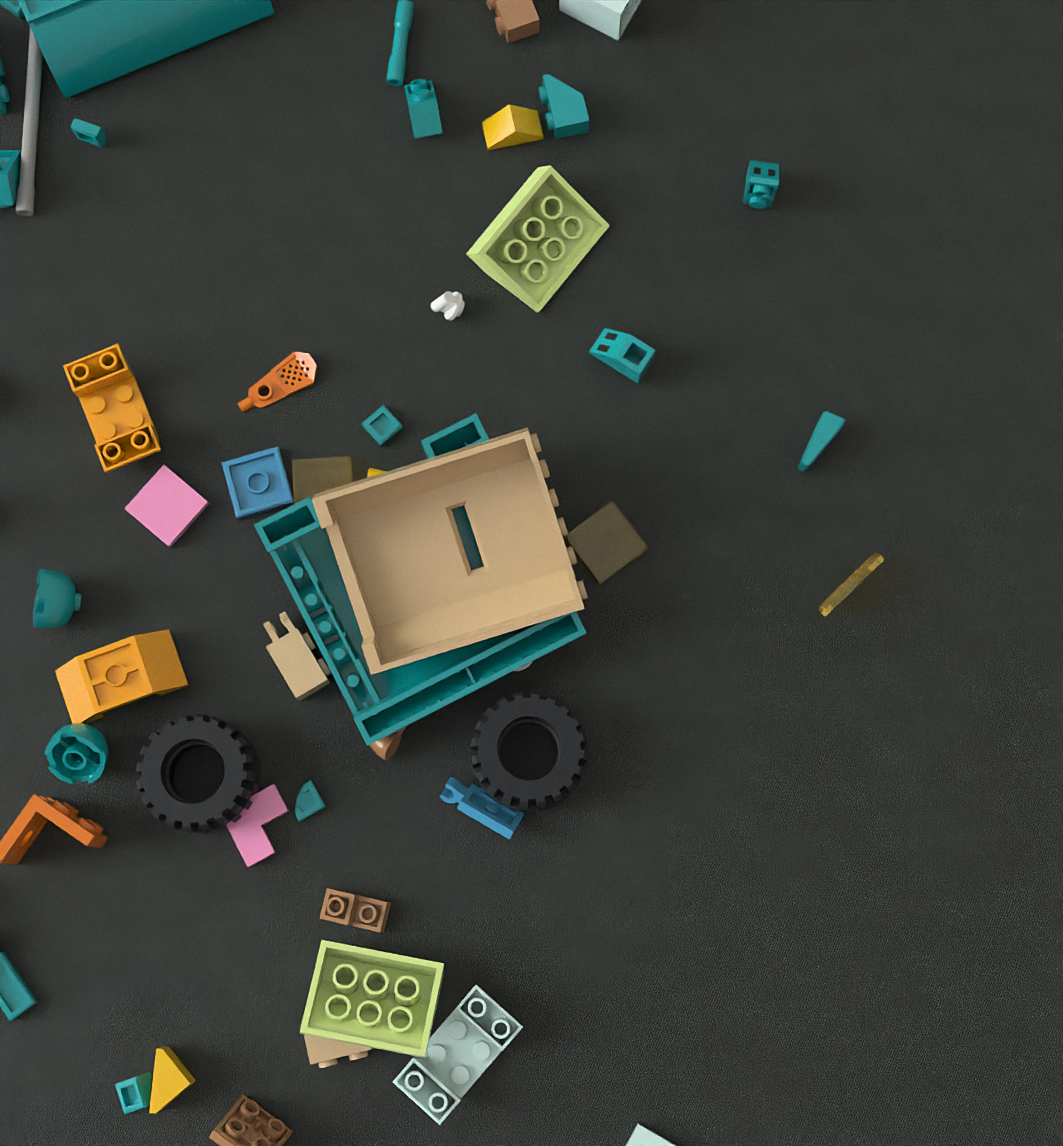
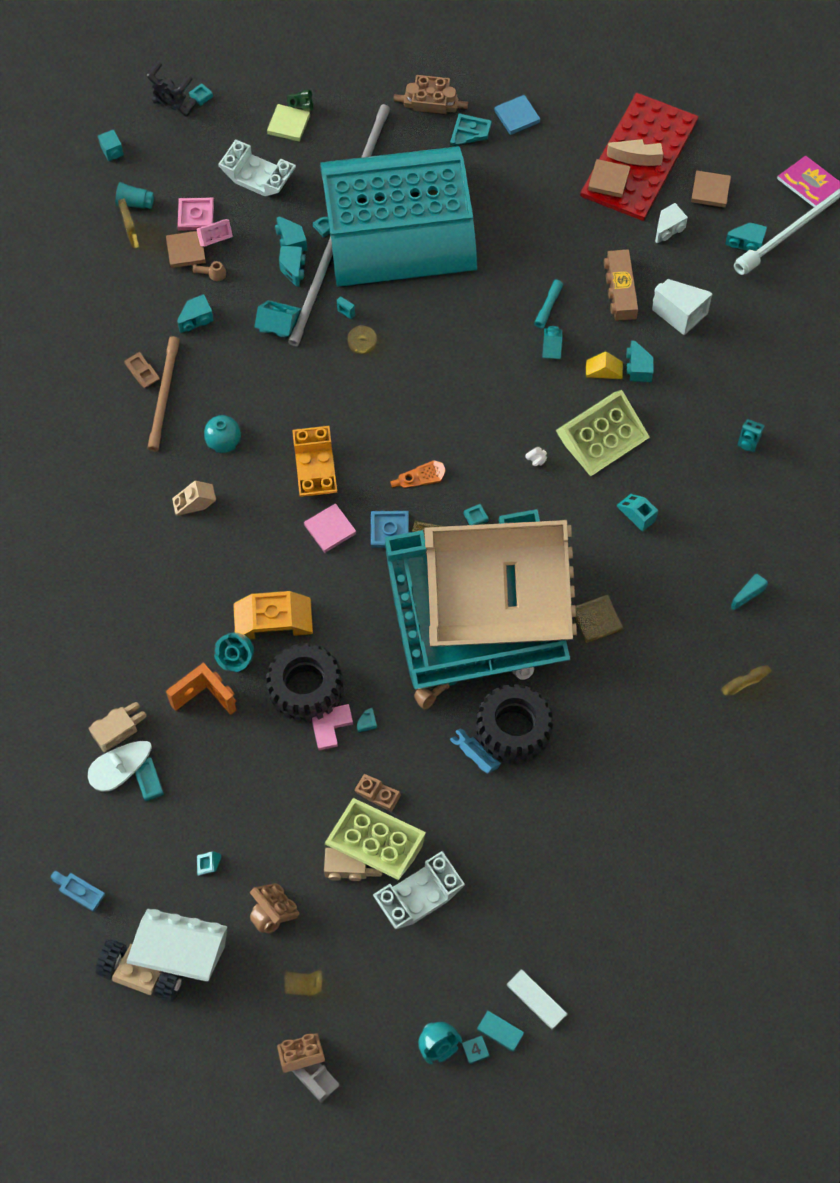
camera: 15 degrees right, 15 degrees down
teal cylinder [33,569,81,629] -> none
yellow slope [149,1046,196,1114] -> none
tan hinge [263,611,331,701] -> none
none -> clear yellow piece [348,326,377,354]

